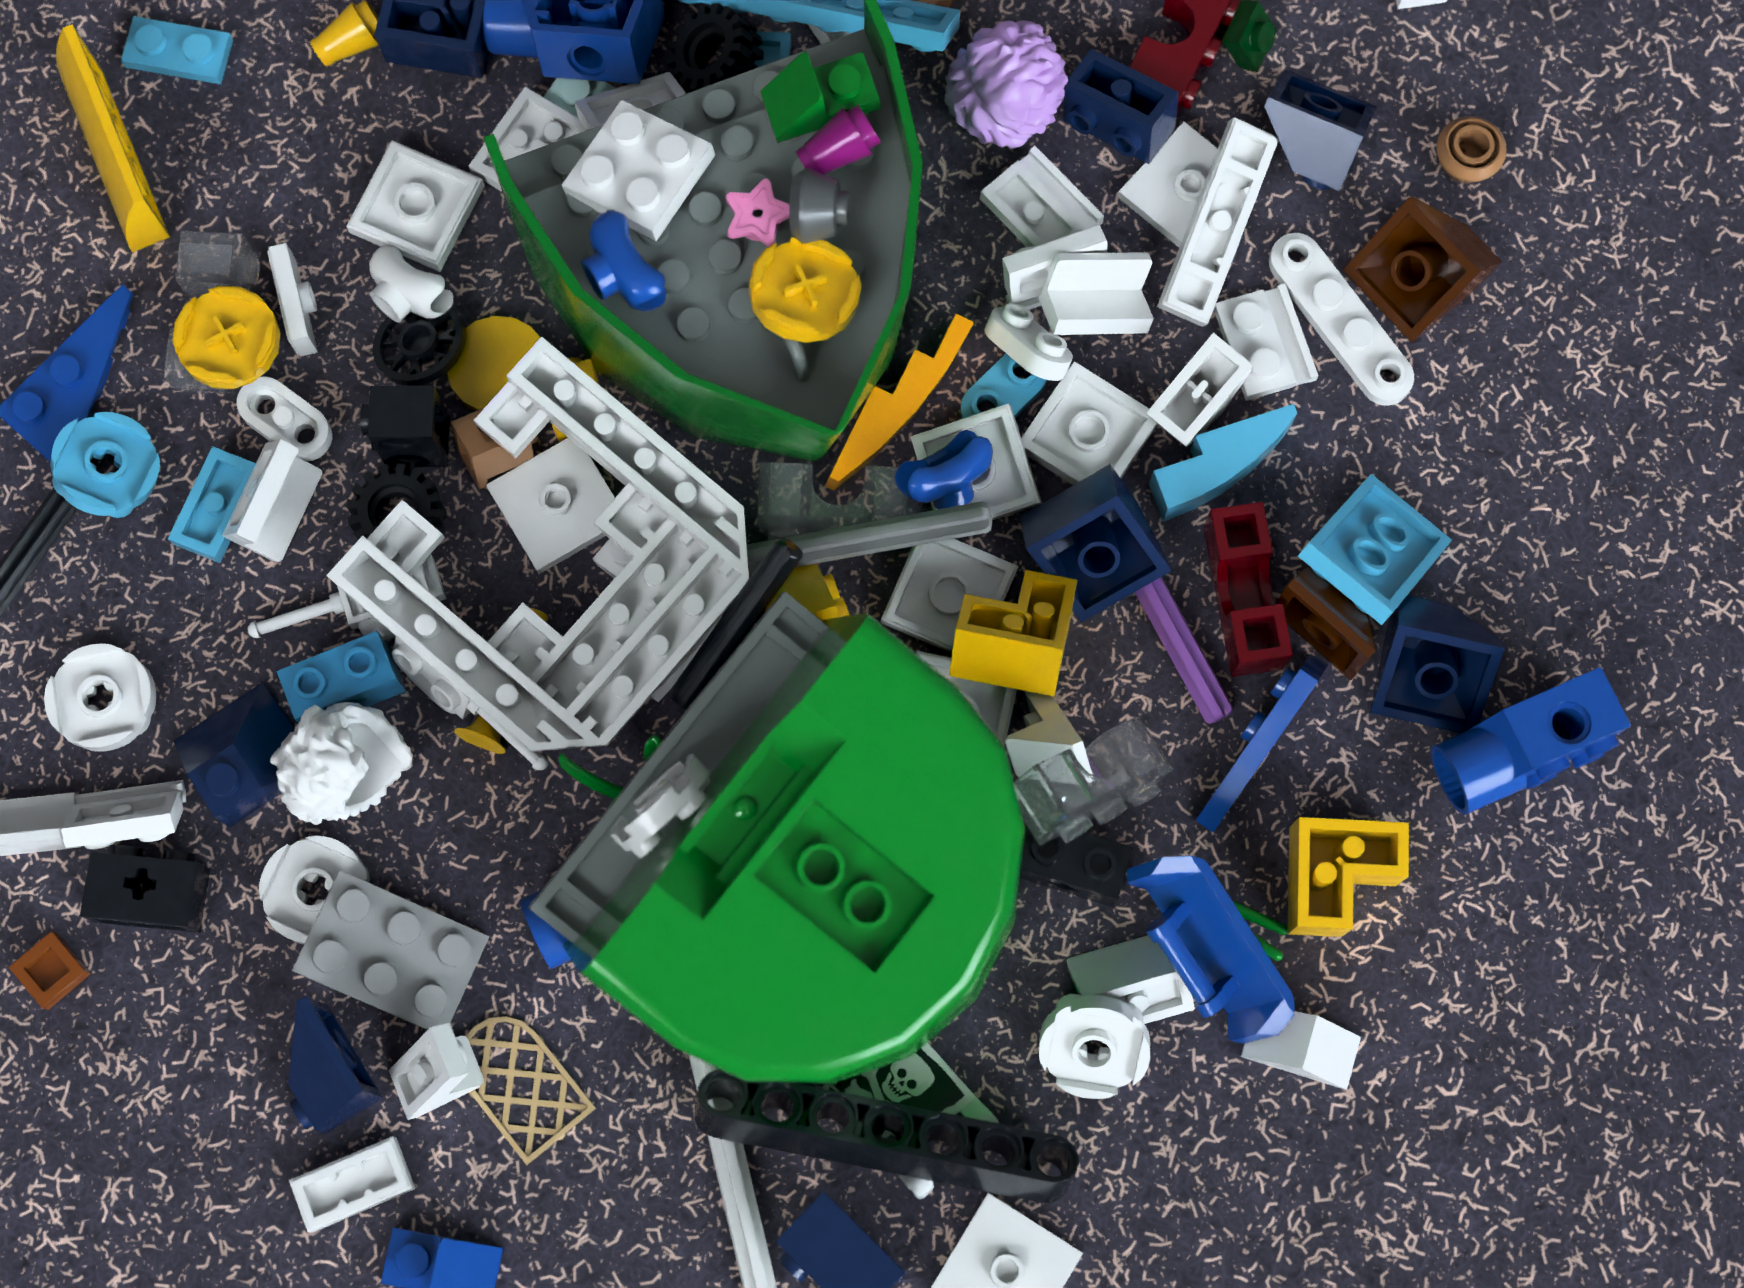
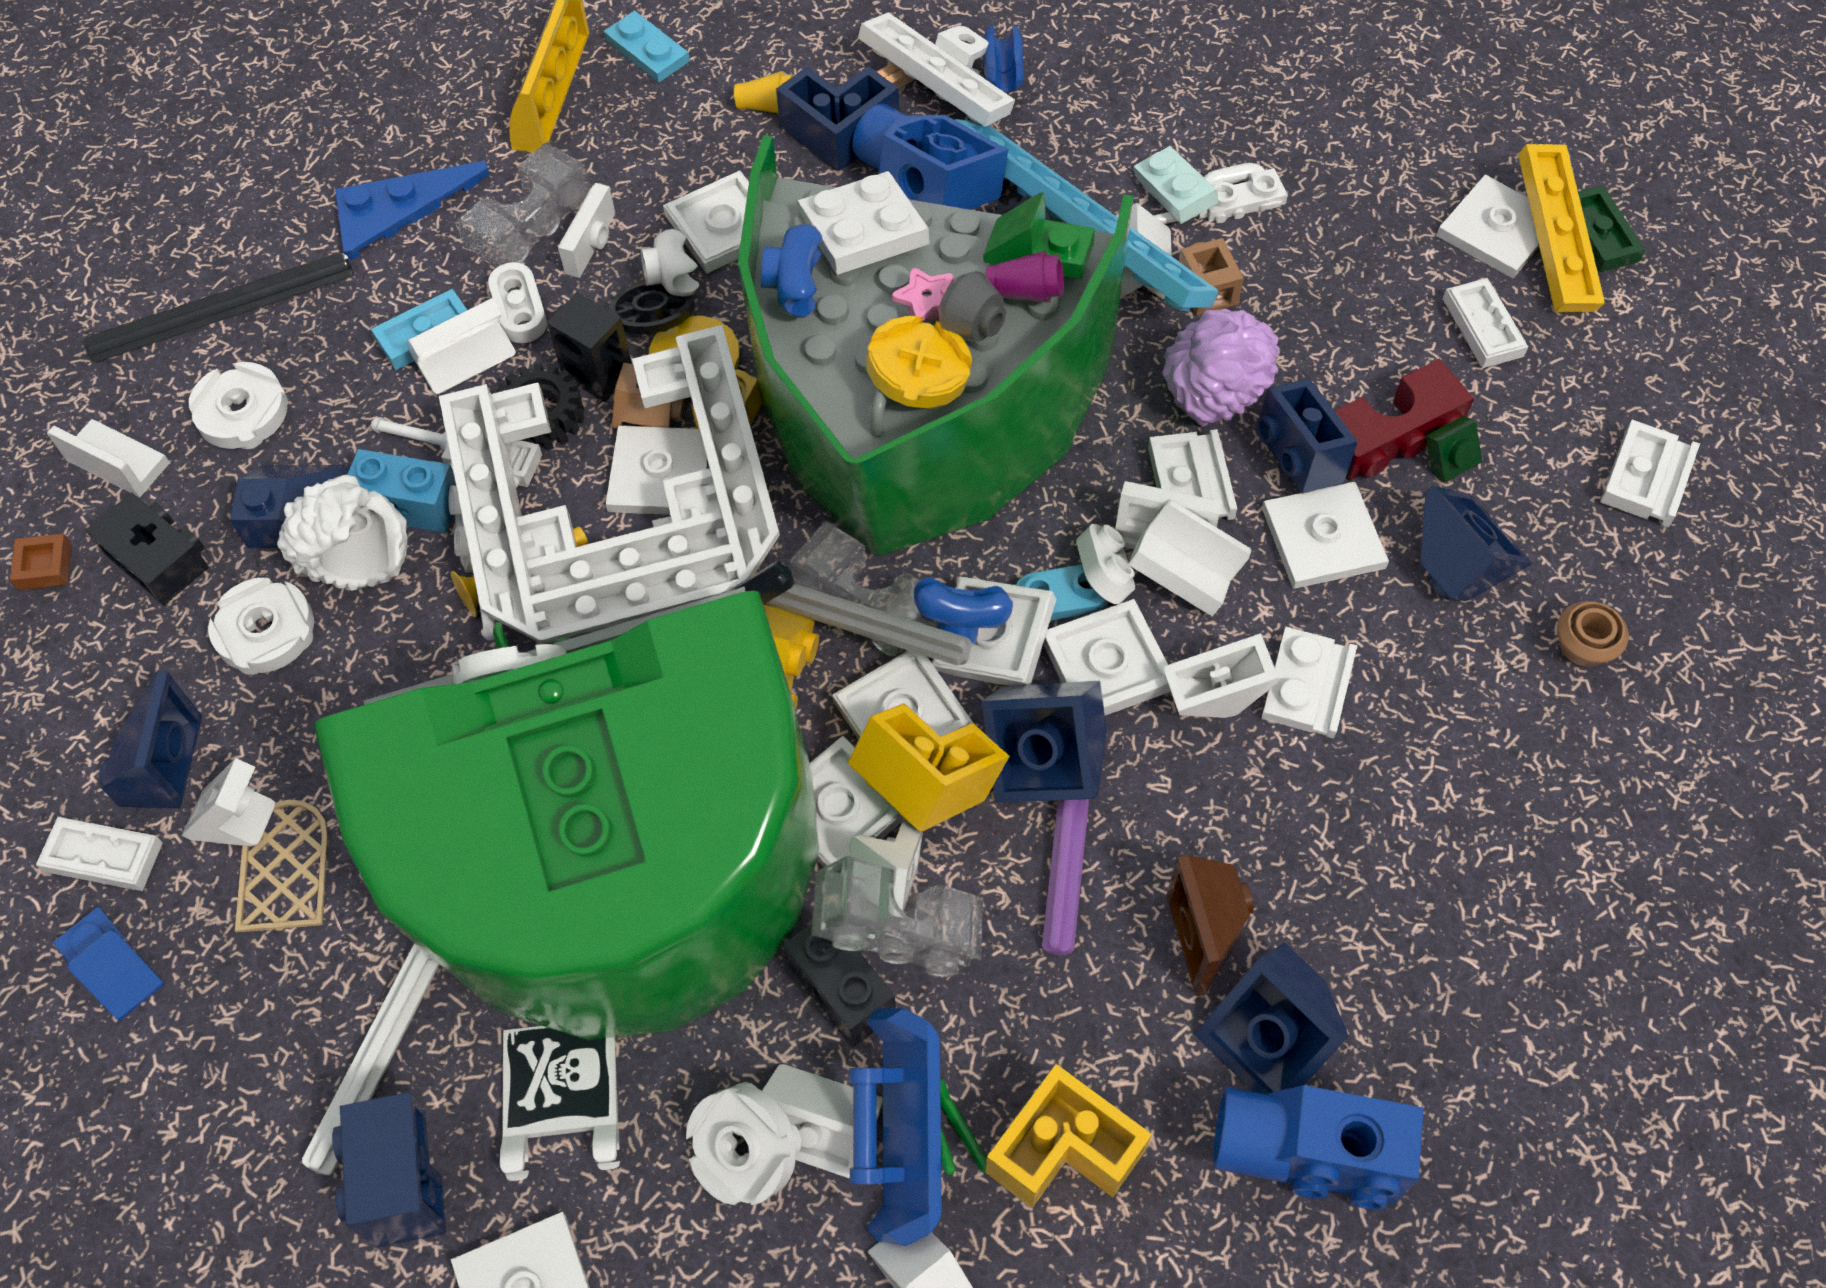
camera: 35 degrees right, 15 degrees down
medium azure plate [50,411,160,518] -> none
white plate [61,780,186,850] -> none
yellow tile [172,285,281,389] -> none
light grey plate [292,870,490,1030] -> none
black beam [694,1069,1079,1203] -> none
light orange slope [825,313,974,490] -> none
medium azure slope [1149,404,1297,522] -> none
white plate [1157,117,1279,327] -> none
blue wing [1196,654,1328,832] -> none
dark red arch [1203,502,1293,677] -> none
white plate [1269,233,1414,405] -> none
medium azure plate [1298,474,1452,625] -> none
reddish brown slope [1343,196,1502,343] -> none

